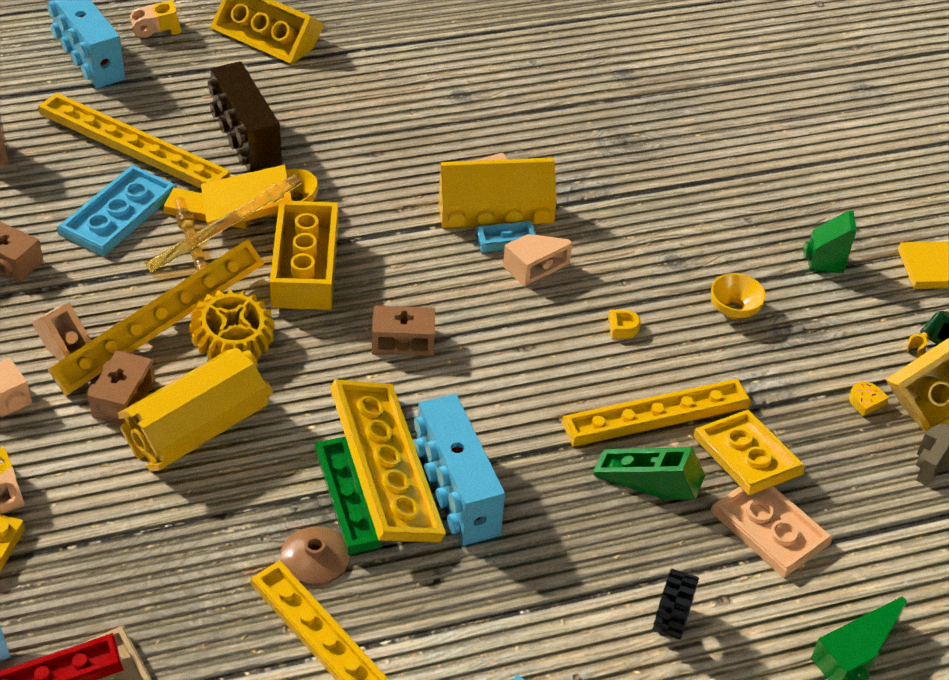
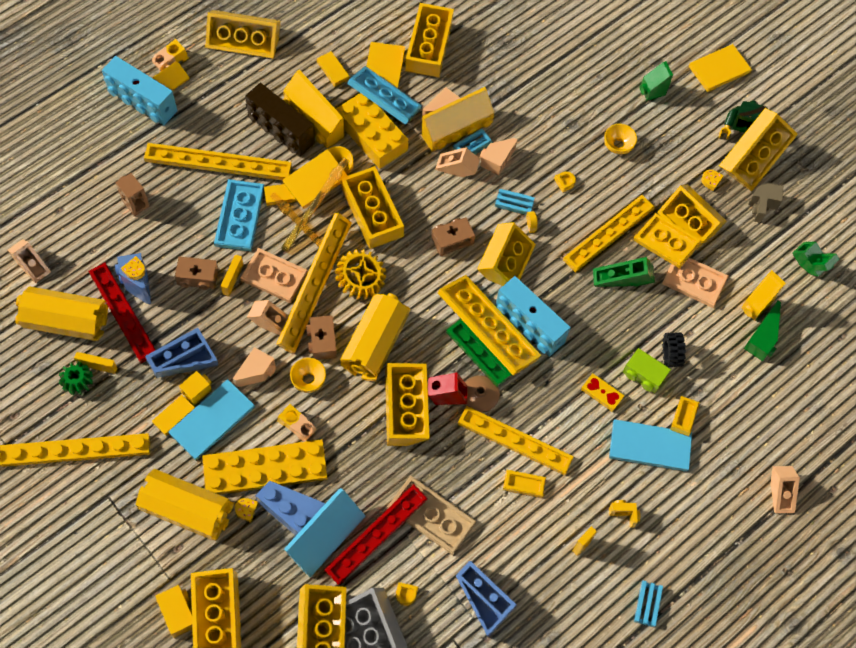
camera: 25 degrees left, 20 degrees up
none -> yellow slope [152,61,190,91]
none -> yellow tile [221,254,244,296]
none -> light nougat tile [240,248,308,304]
none -> yellow slope [283,69,344,149]
none -> yellow piece [290,358,326,393]
none -> yellow tile [316,51,350,87]
none -> yellow brick [336,93,408,169]
none -> medium azure tile [347,66,423,125]
none -> yellow tile [366,42,405,88]
none -> yellow slope [385,363,430,446]
none -> yellow brick [405,3,454,78]
none -> red torso [428,373,467,405]
none -> light nougat slope [436,147,480,177]
none -> yellow slope [477,222,536,286]
none -> medium azure tile [495,189,535,215]
none -> yellow tile [526,211,538,233]
none -> yellow tile [581,373,625,412]
none -> lime brick [623,348,671,394]
none -> yellow slope [657,184,727,250]
none -> yellow slope [741,270,786,321]

